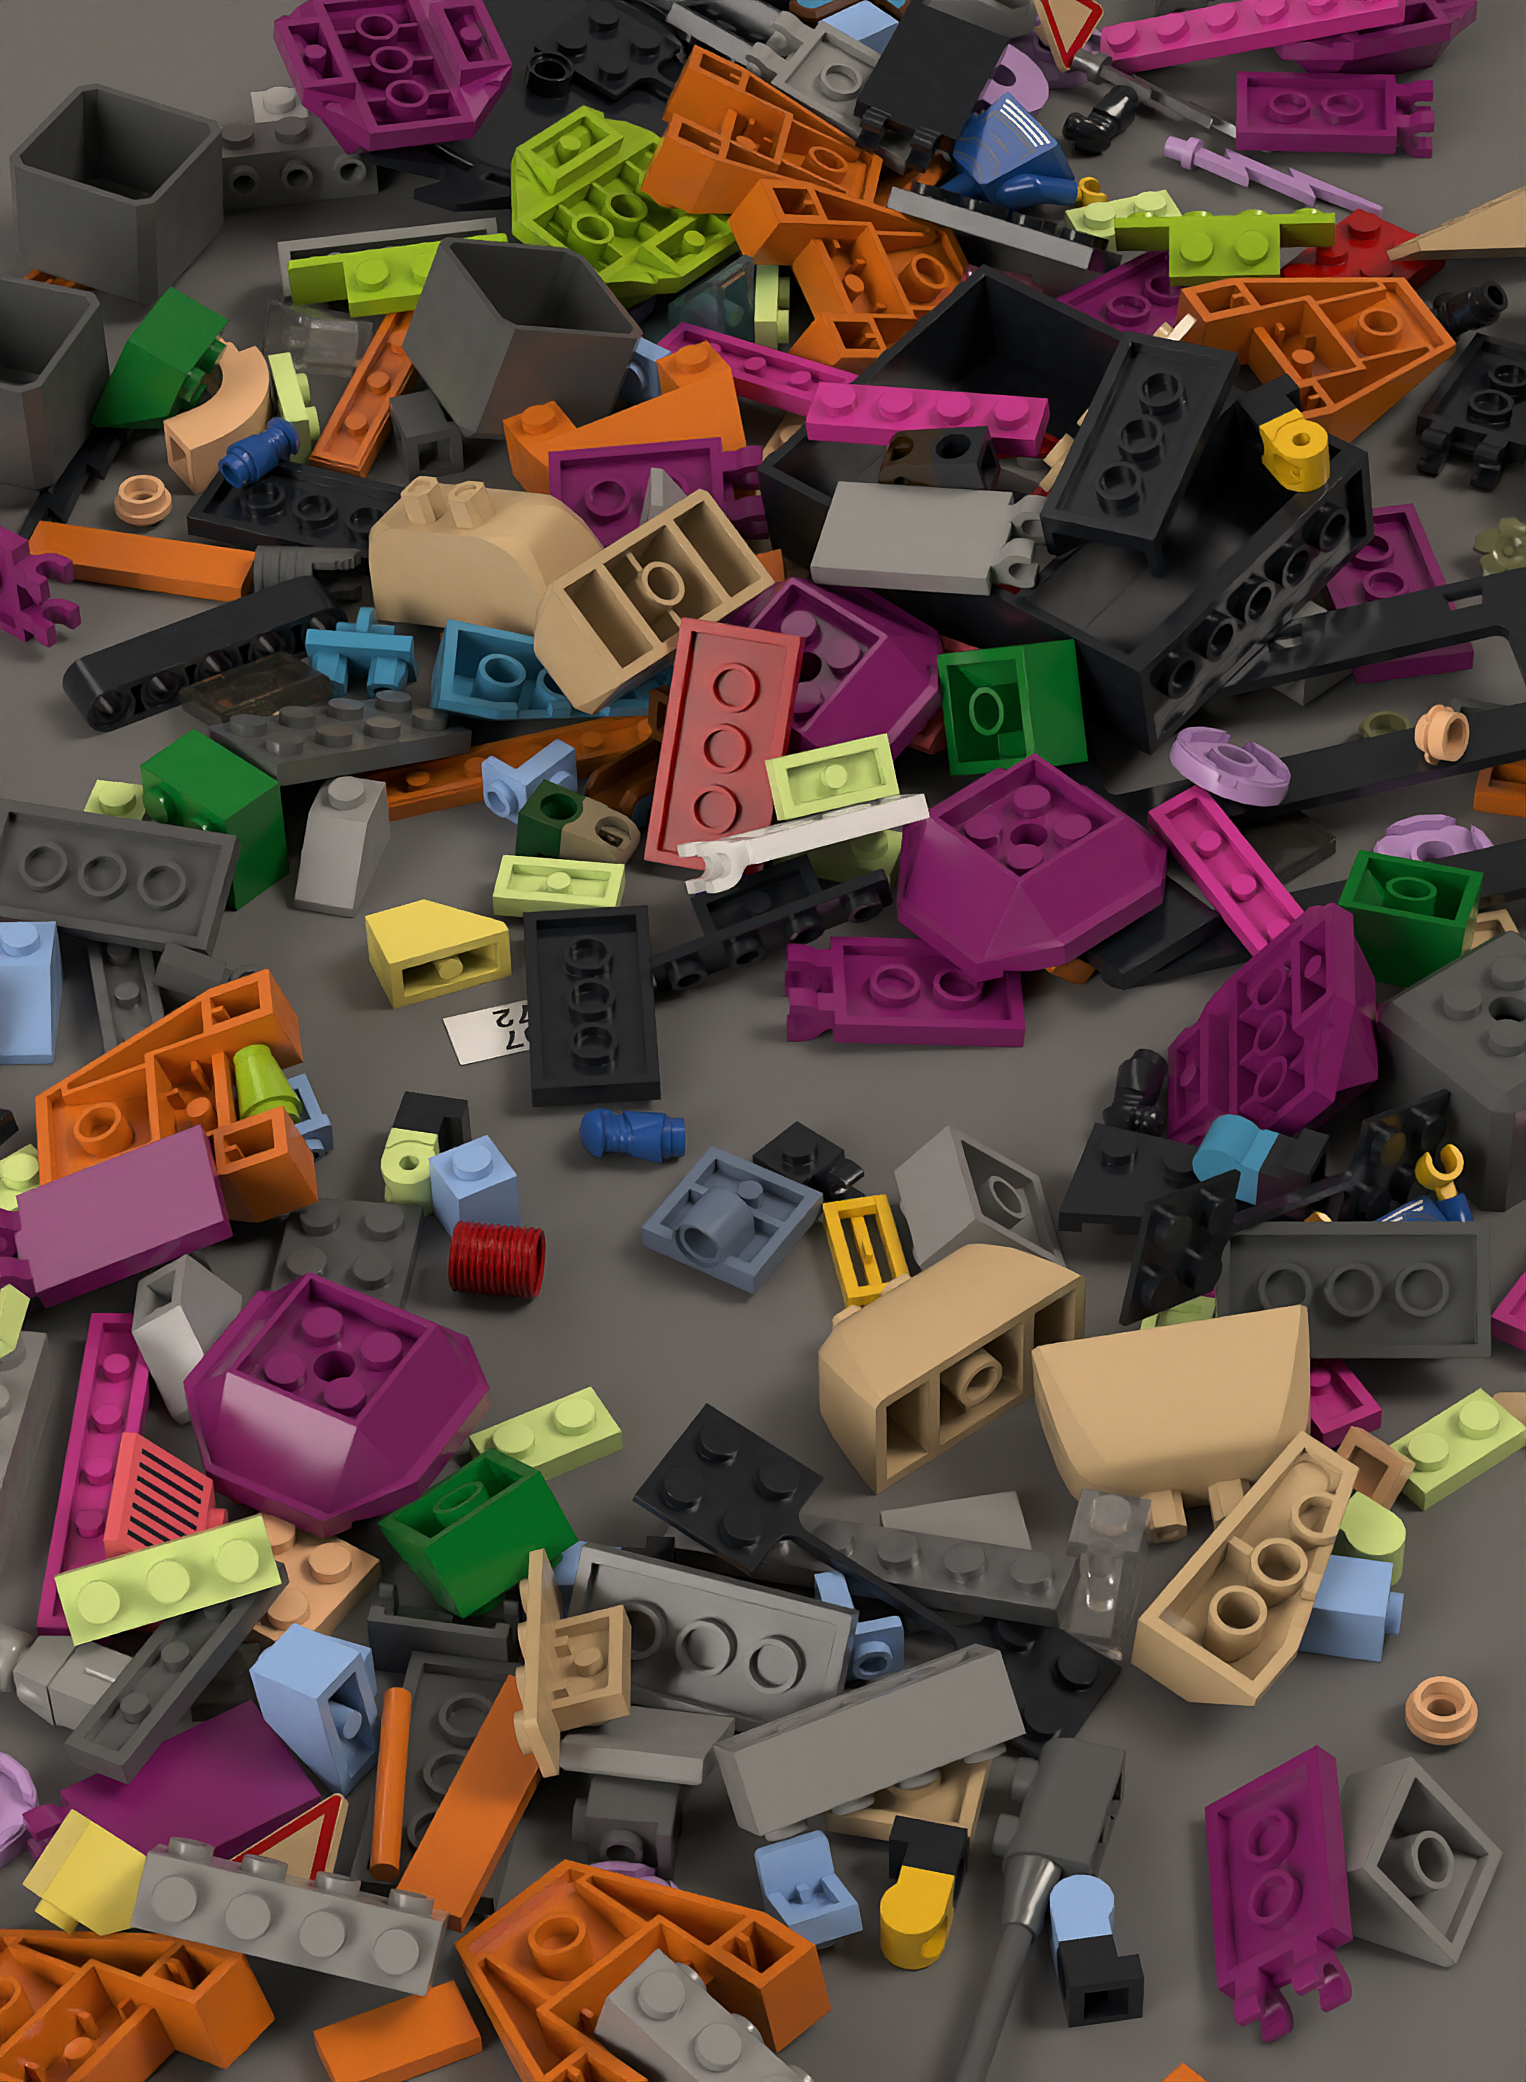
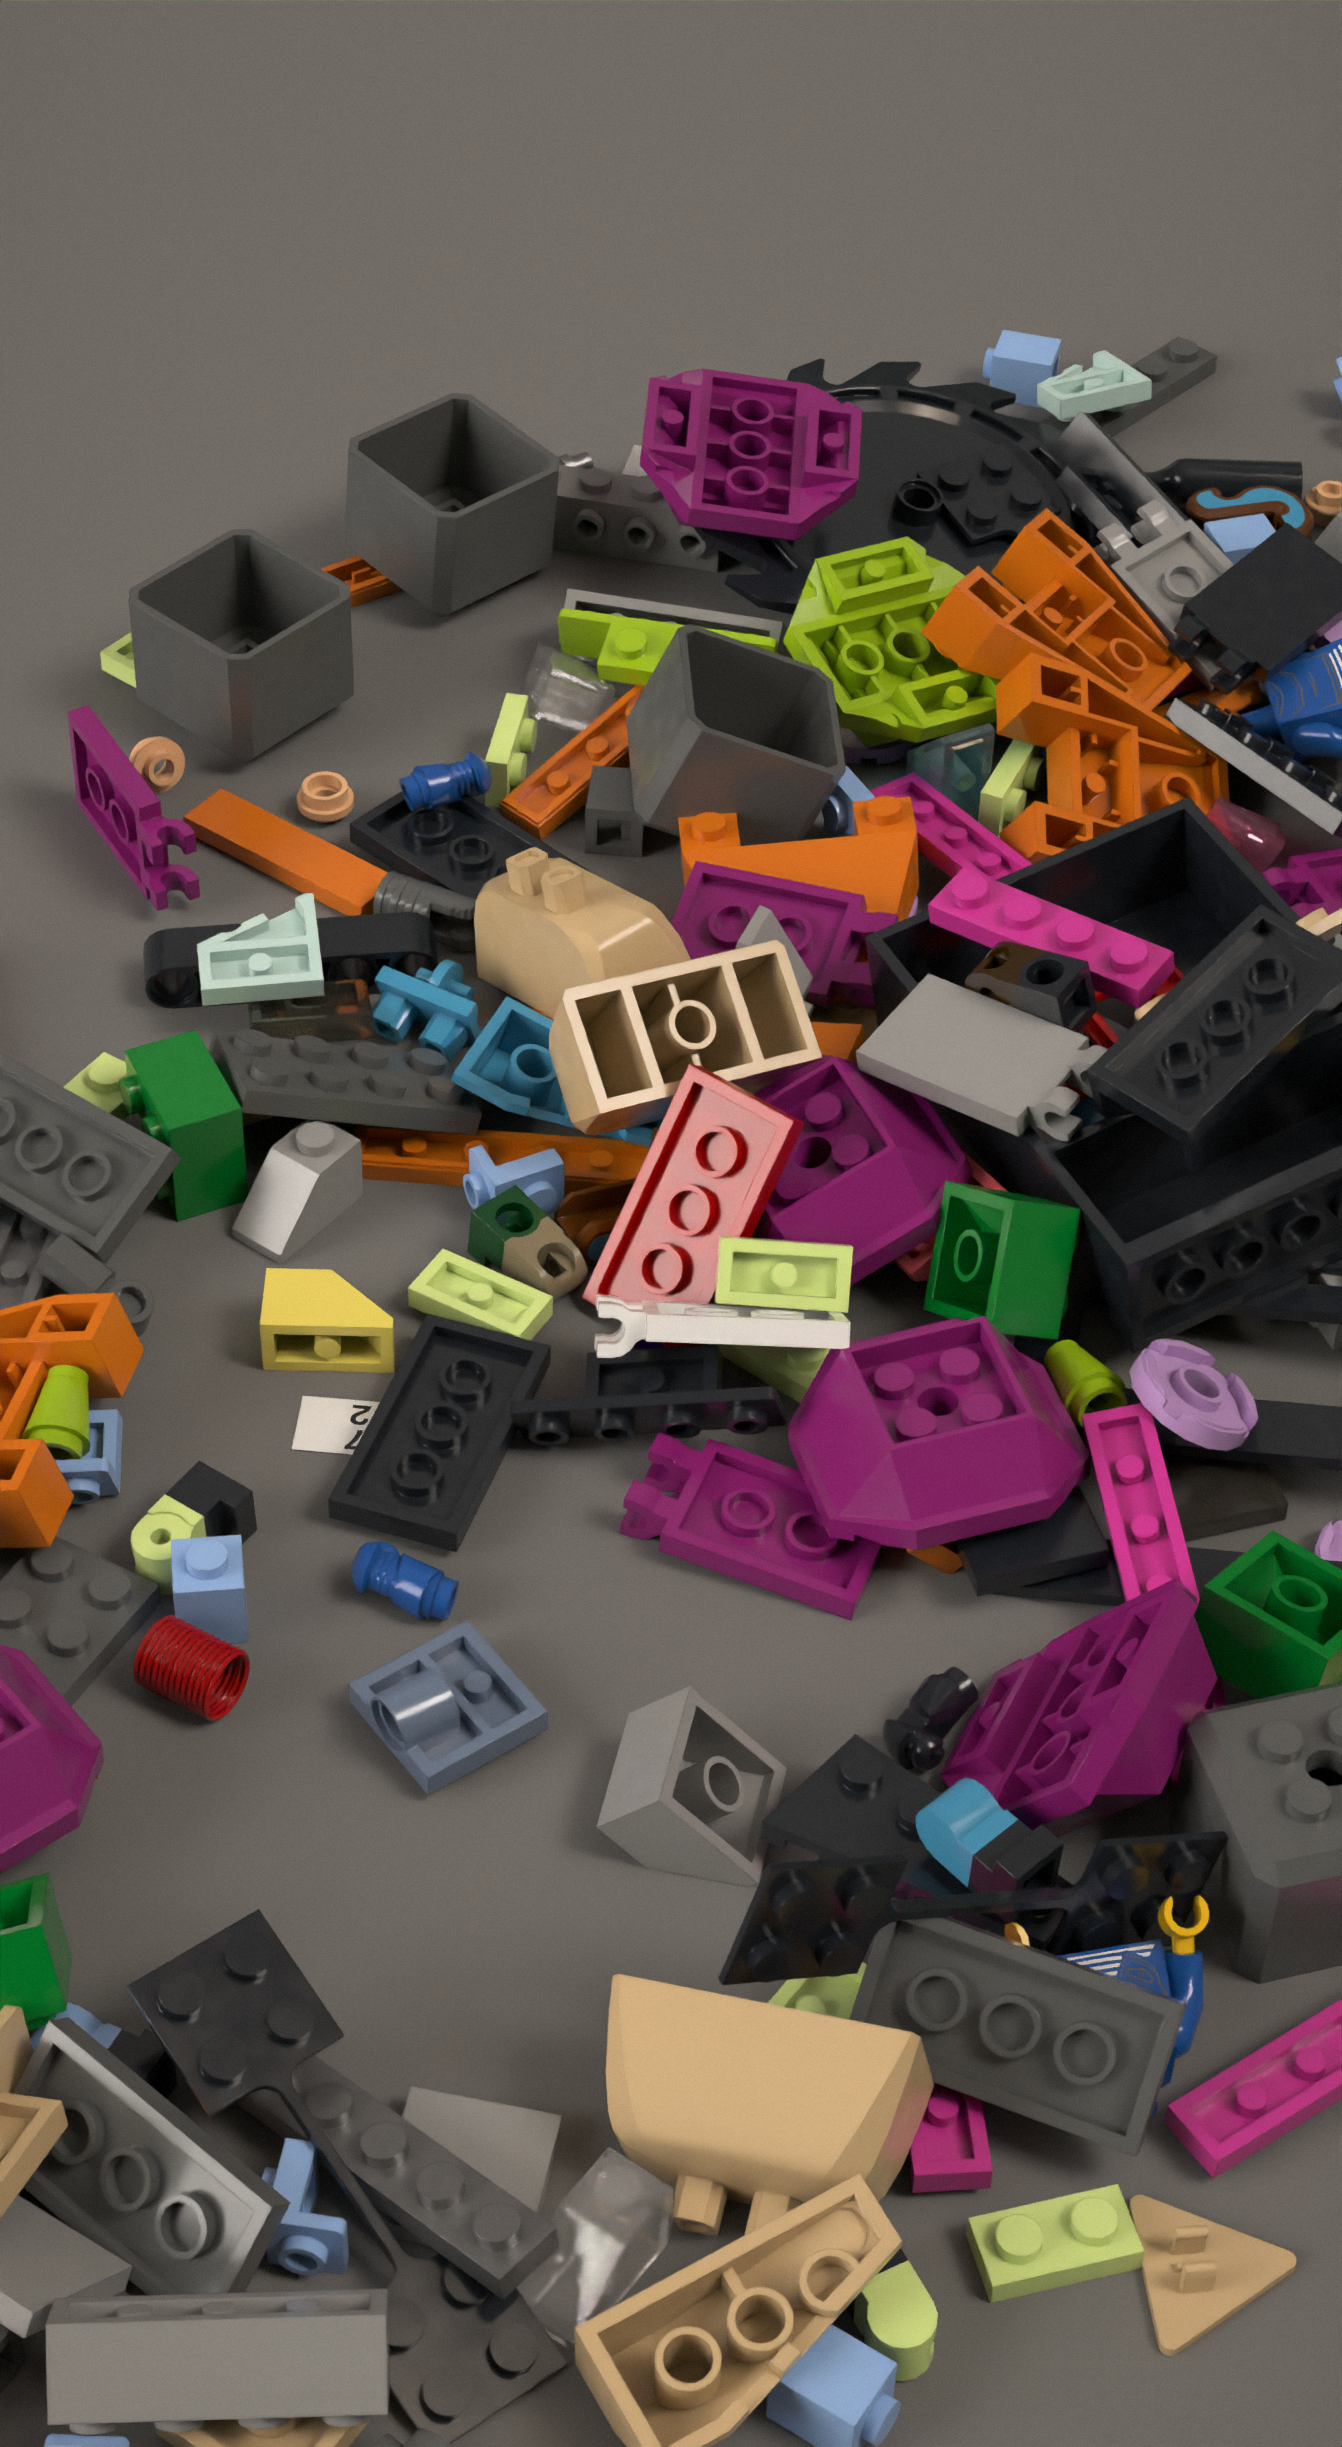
camera: 20 degrees right, 0 degrees up
black piece [19,427,133,541] -> none
green slope [90,286,229,429] -> none
light nougat arch [163,338,273,495] -> none
yellowish green plate [469,1386,623,1480] -> none
black plate [752,1121,866,1202] -> none
tan hips [818,1244,1086,1495] -> none
yellow tile [822,1194,910,1308] -> none
light nougat plate [1336,1426,1416,1511] -> none
none -> light aqua wing [197,893,324,1006]
none -> lime cone [1044,1340,1127,1427]

